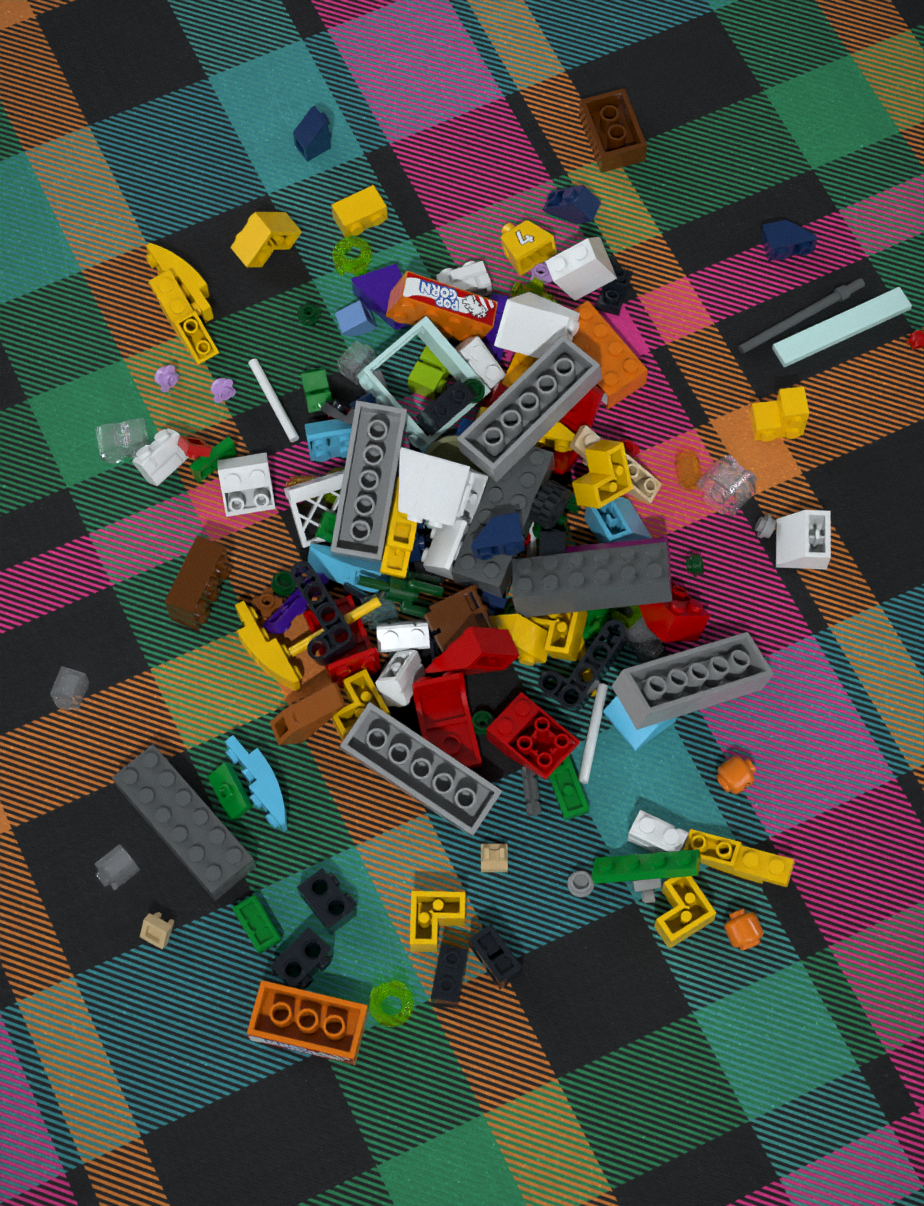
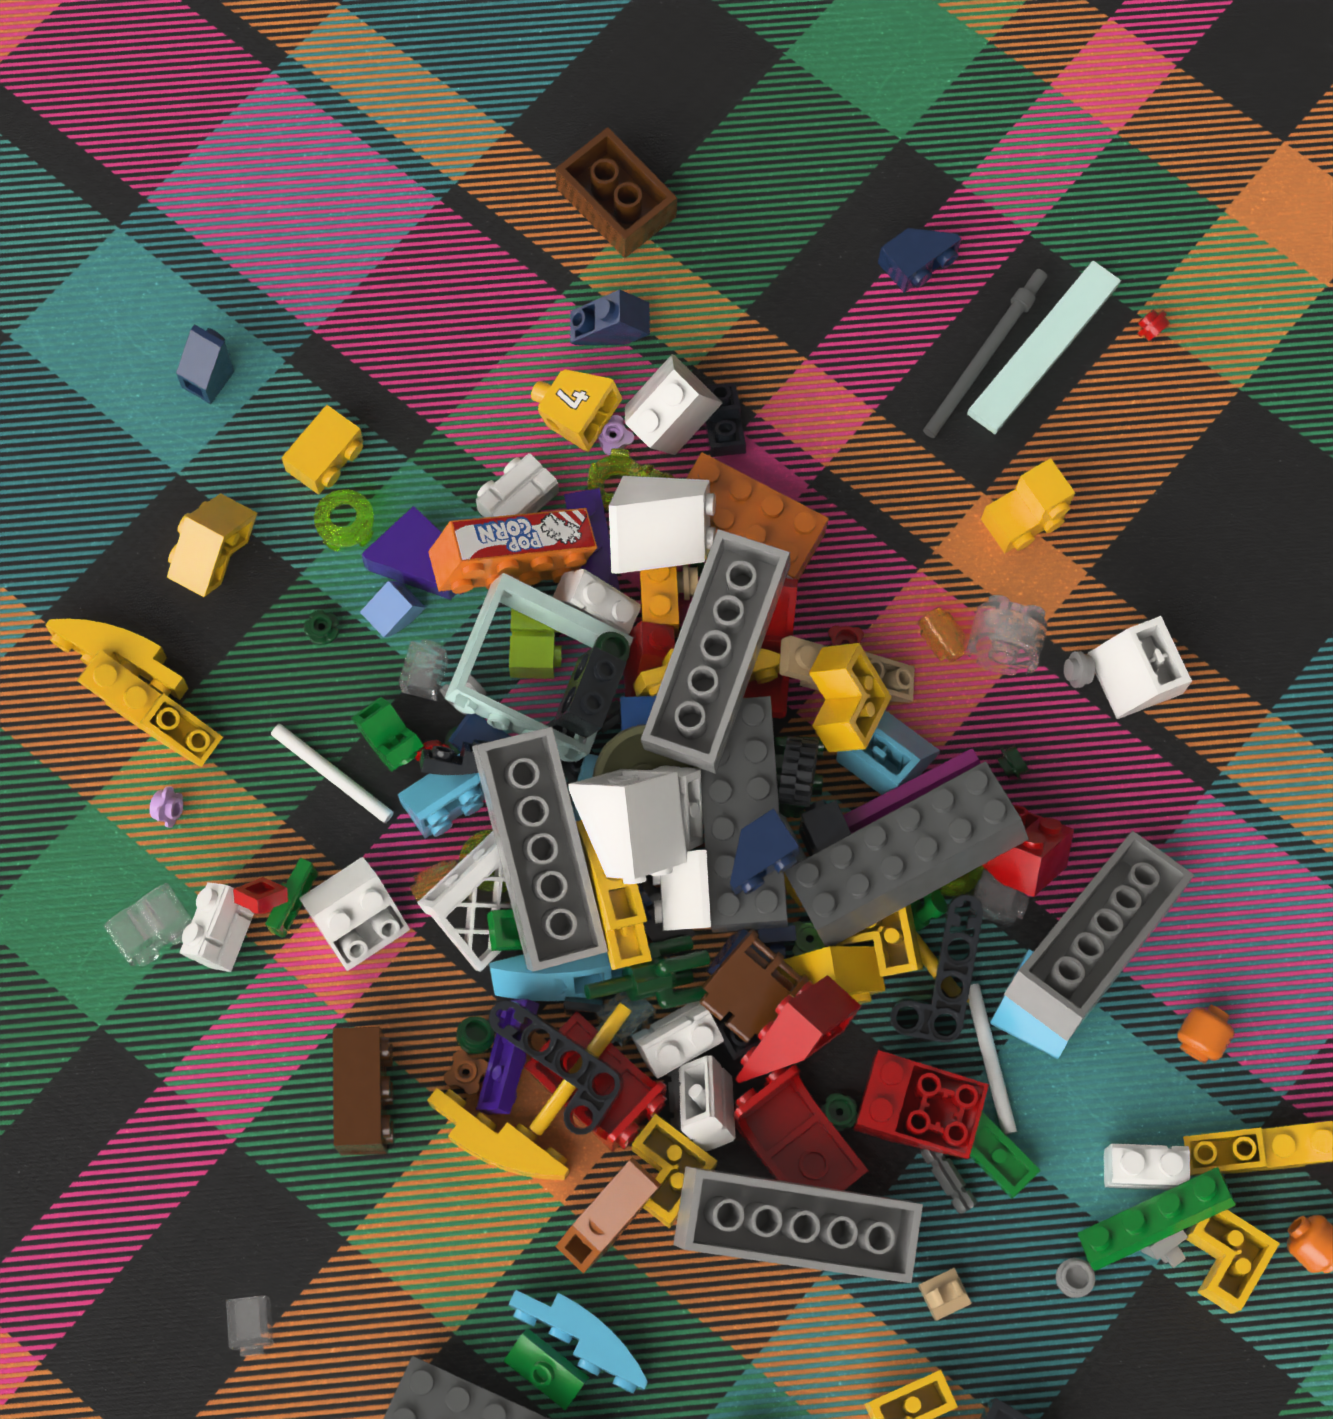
camera: 30 degrees left, 5 degrees up
lavender plate [210,378,236,403] -> none

